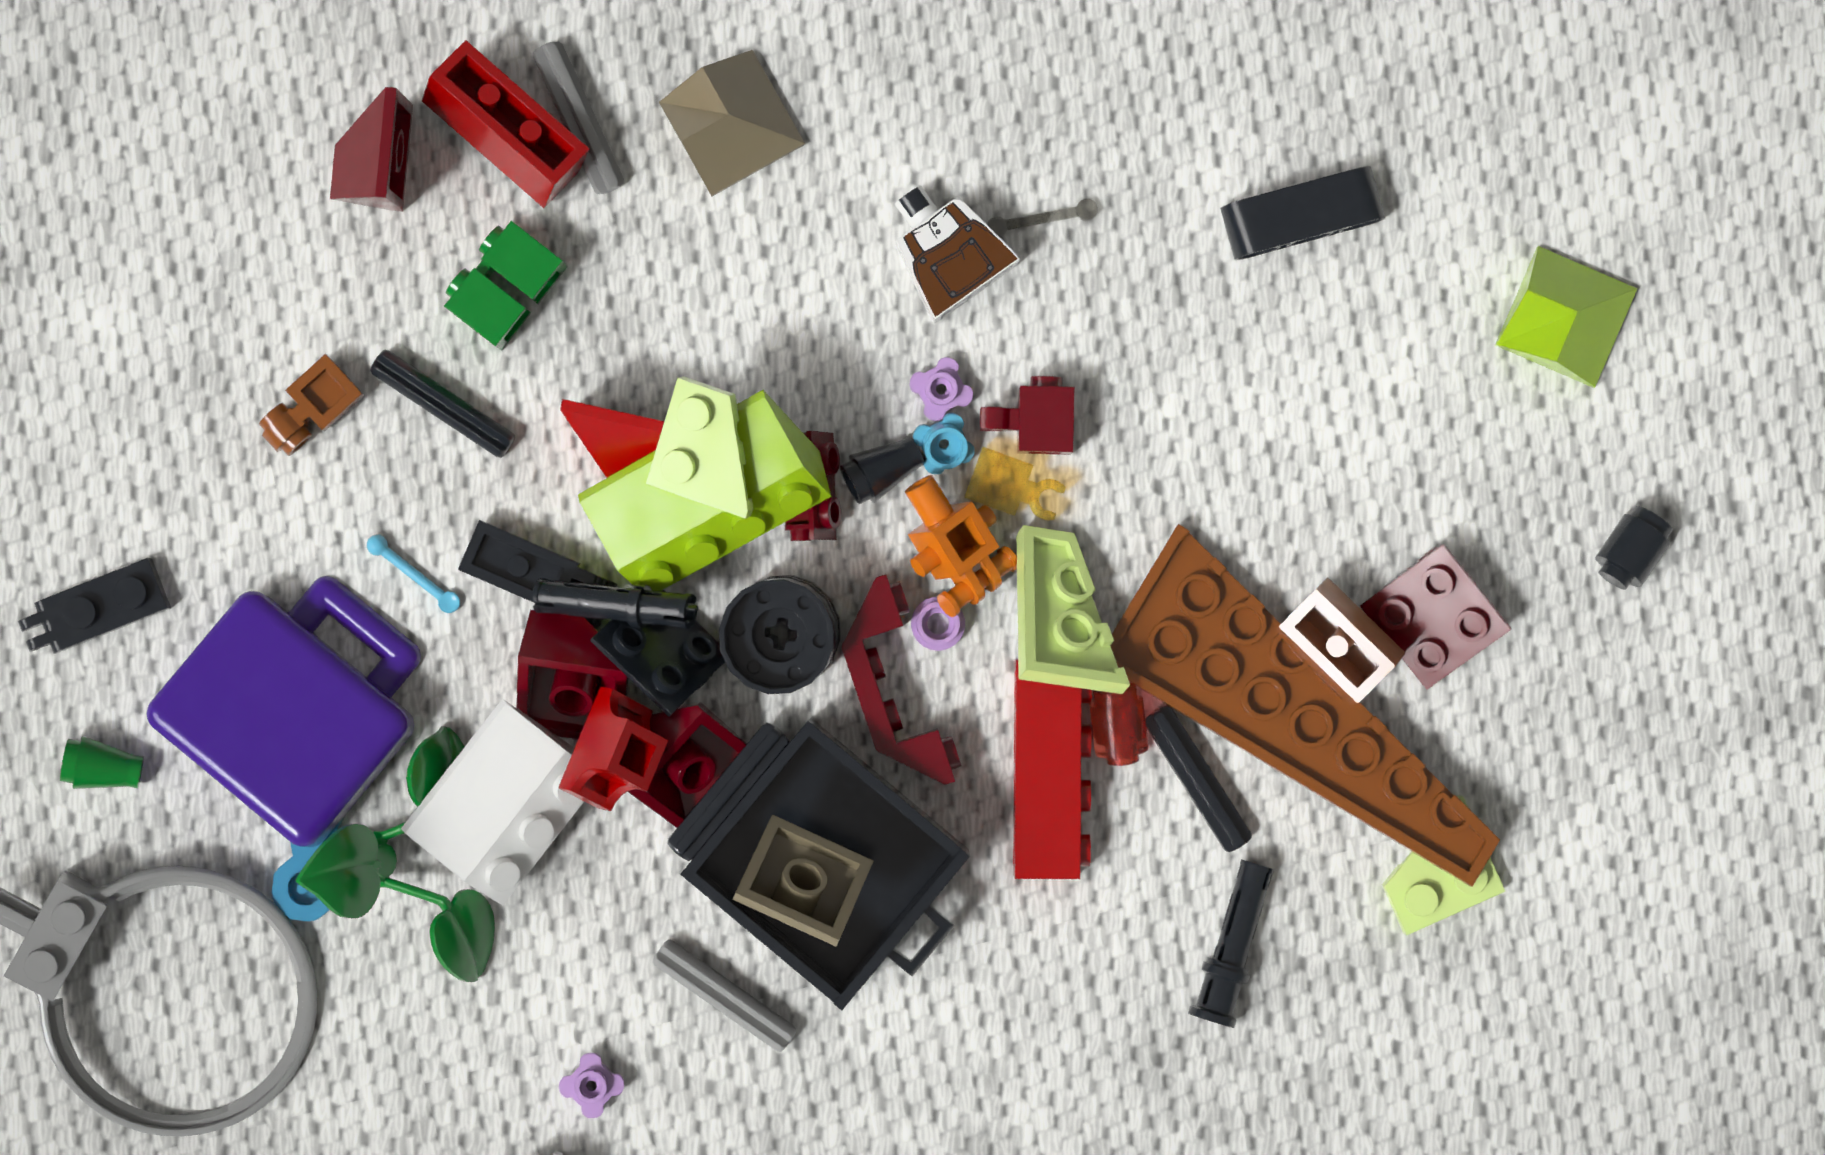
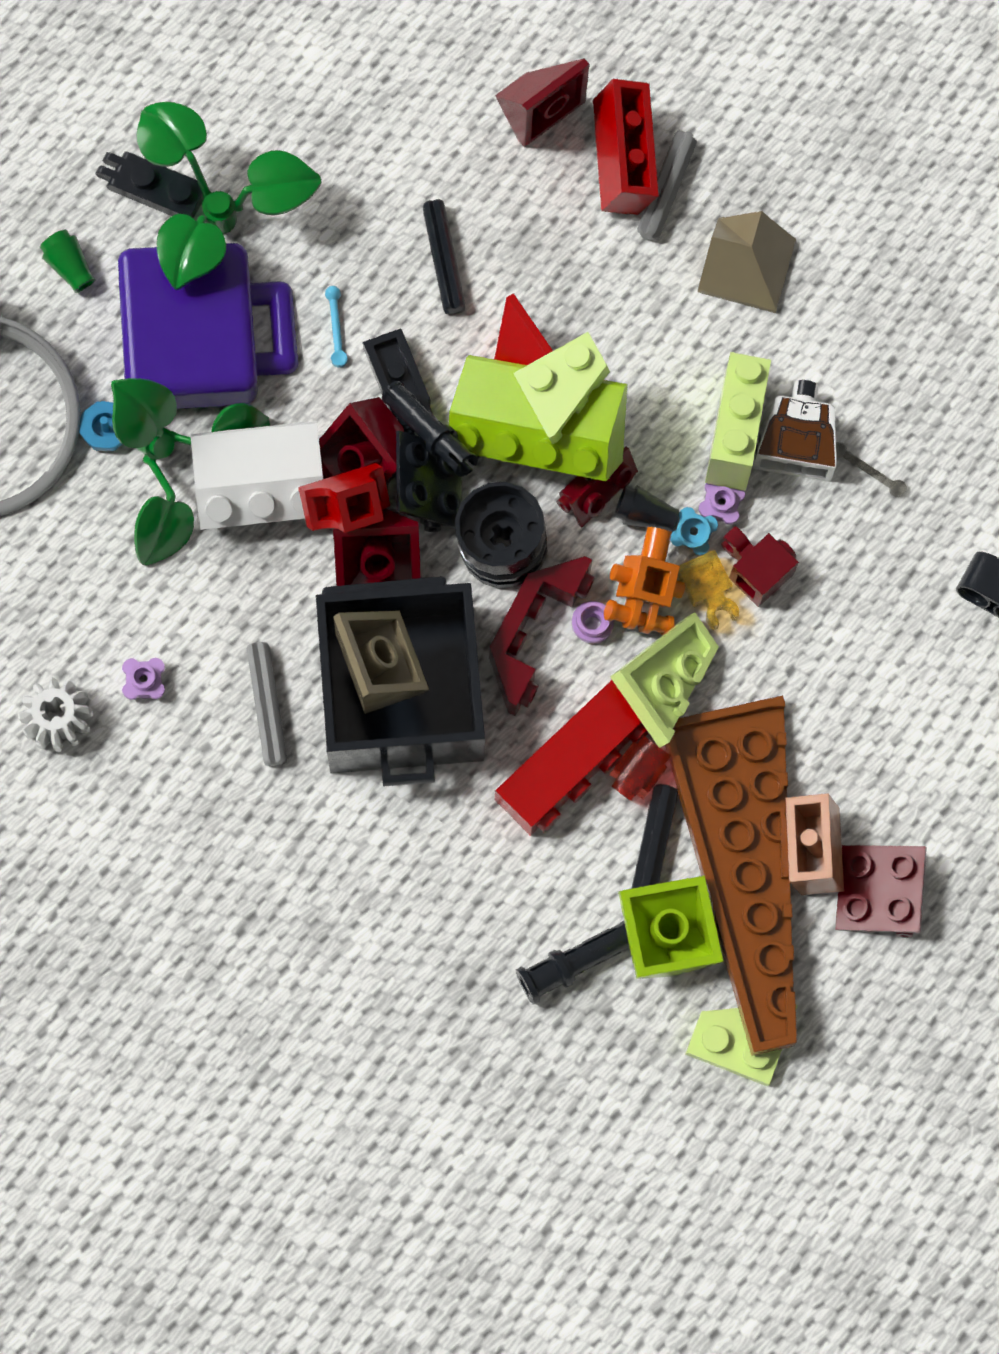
camera: 45 degrees right, 15 degrees down
dark orange plate [259,354,364,456] -> none
green piece [444,221,568,351] -> none
none -> green plant [136,102,322,290]
none -> lime slope [618,875,723,979]
none -> yellowish green brick [705,352,771,491]

